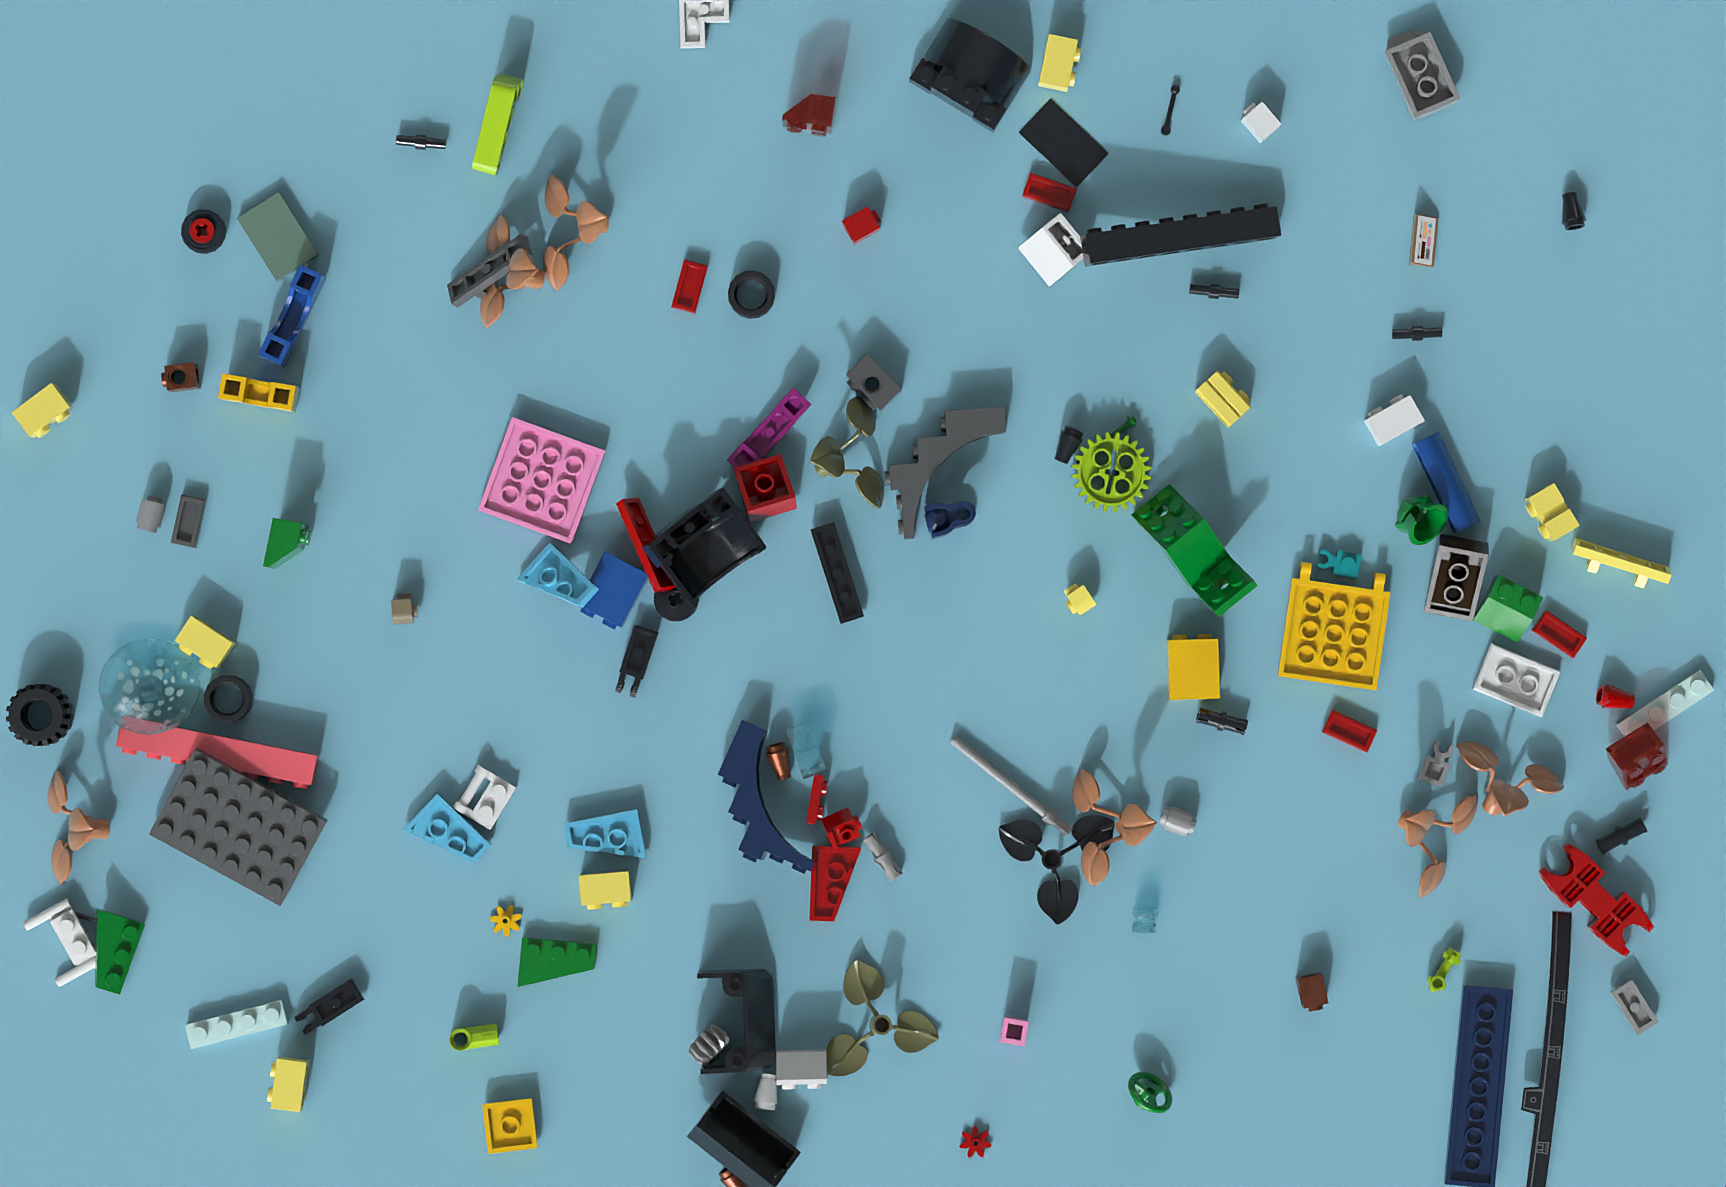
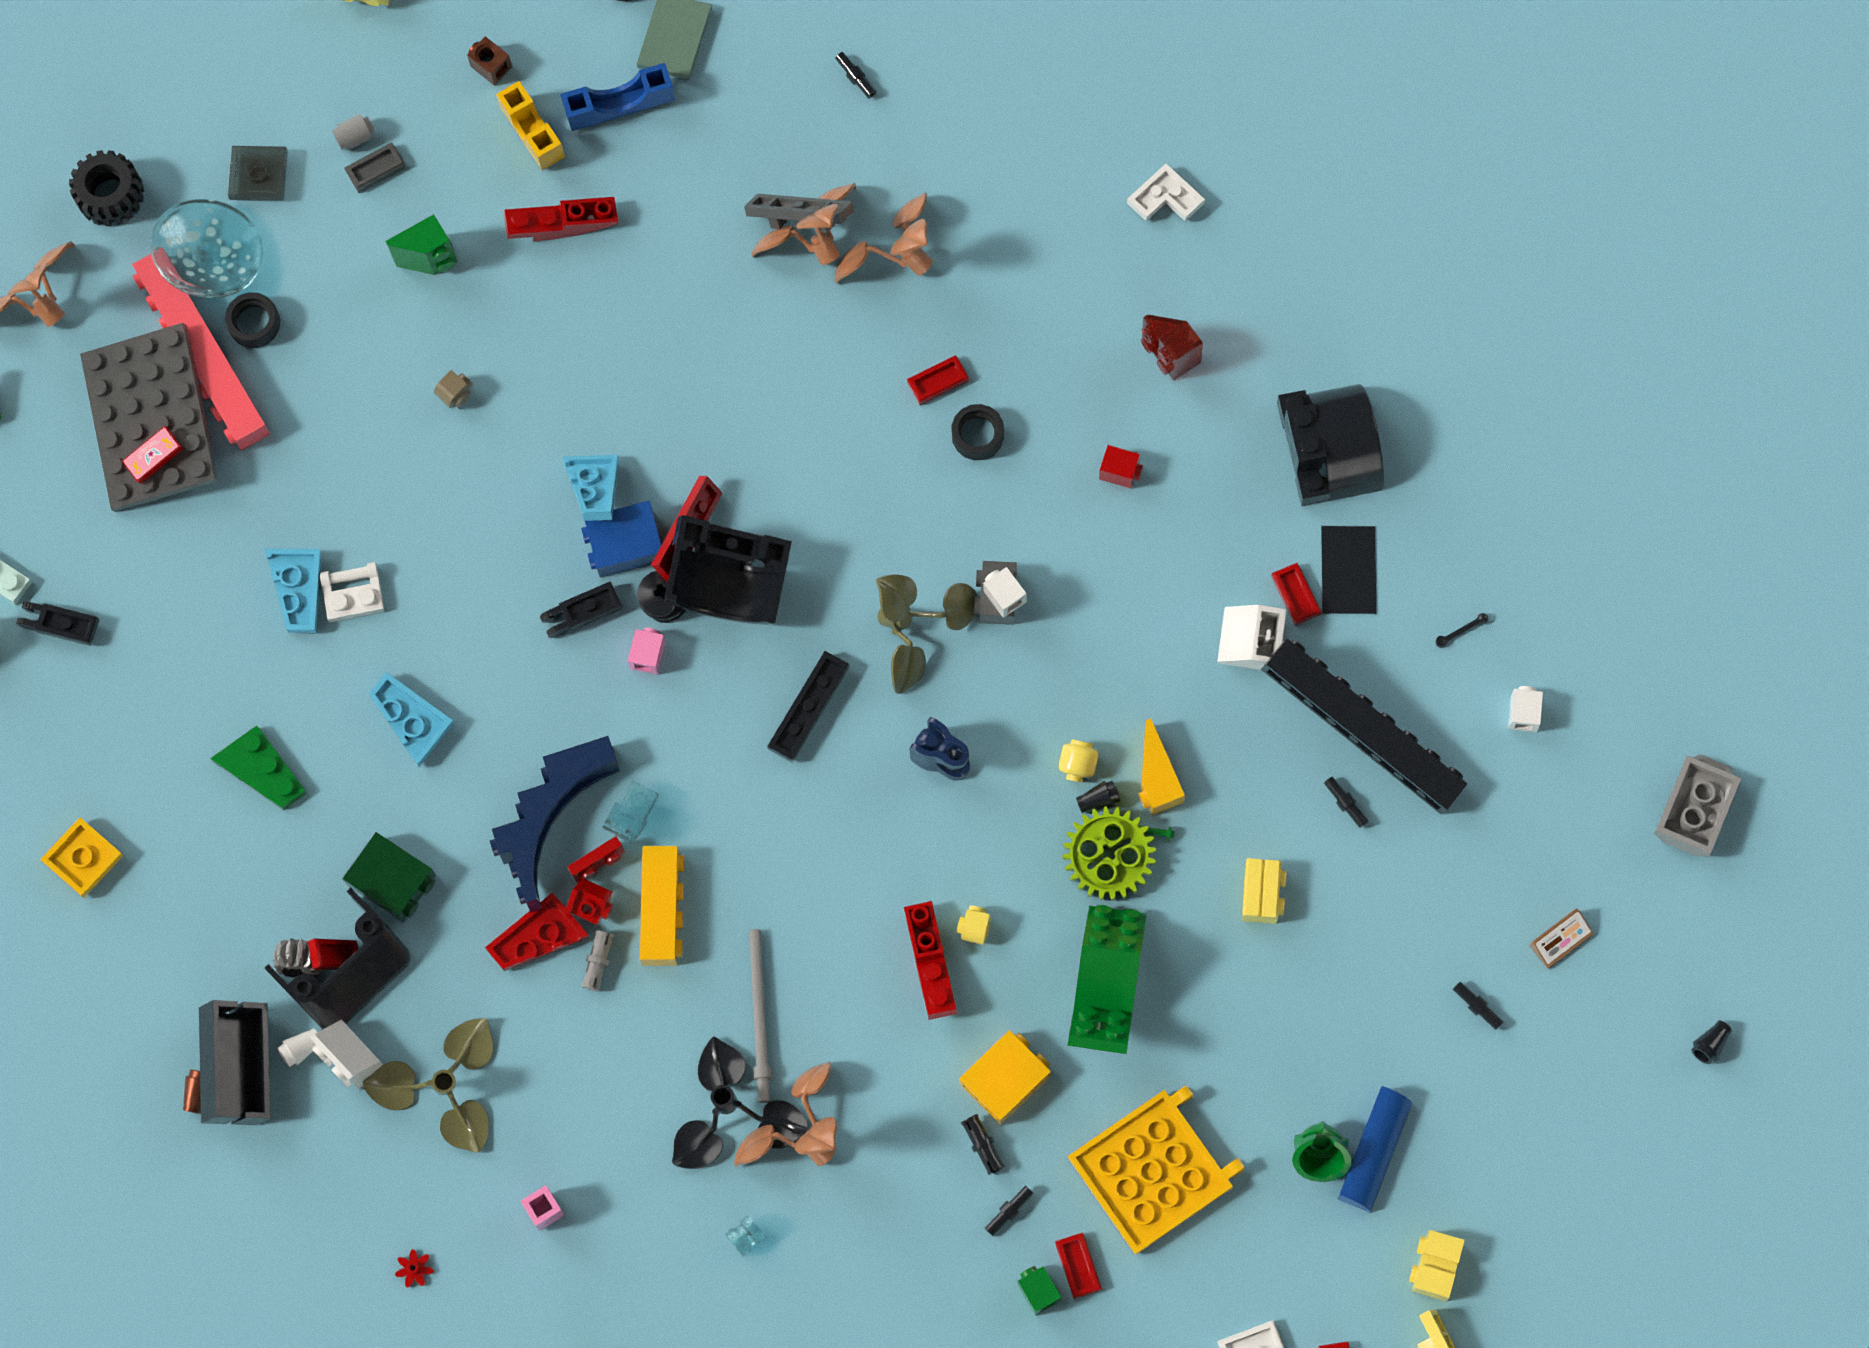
camera: 55 degrees right, 15 degrees down
light yellow brick [174,616,236,669] -> none
lime piece [449,1023,499,1051] -> none
lime beam [472,73,523,176] -> none
bright pink plate [478,417,606,544] -> none
yellow plant [489,905,522,937] -> none
light yellow brick [579,870,632,910] -> none
magenta slope [727,387,812,468] -> none
red slope [733,454,797,523] -> none
copper cone [765,742,791,780] -> none
dark grey arch [884,407,1006,540] -> none
light yellow brick [1038,34,1081,92] -> none
light grey brick [1159,806,1197,837] -> none
teal plate [1316,550,1362,580] -> none
white brick [1364,394,1425,447] -> none
dark brown slope [1424,534,1489,621] -> none
green slope [1473,575,1544,642] -> none
none -> tile [122,426,184,484]
none -> clear smoke plate [228,146,288,201]
none -> red tile [308,938,358,970]
none -> dark green brick [342,832,436,922]
none -> red slope [503,197,618,242]
none -> bright pink brick [628,628,666,675]
none -> yellow brick [640,846,685,966]
none -> red slope [904,901,957,1020]
none -> white brick [983,567,1027,618]
none -> black bar [984,1185,1034,1236]
none -> green brick [1017,1266,1061,1316]
none -> light yellow head [1058,739,1099,783]
none -> yellow slope [1138,719,1185,815]

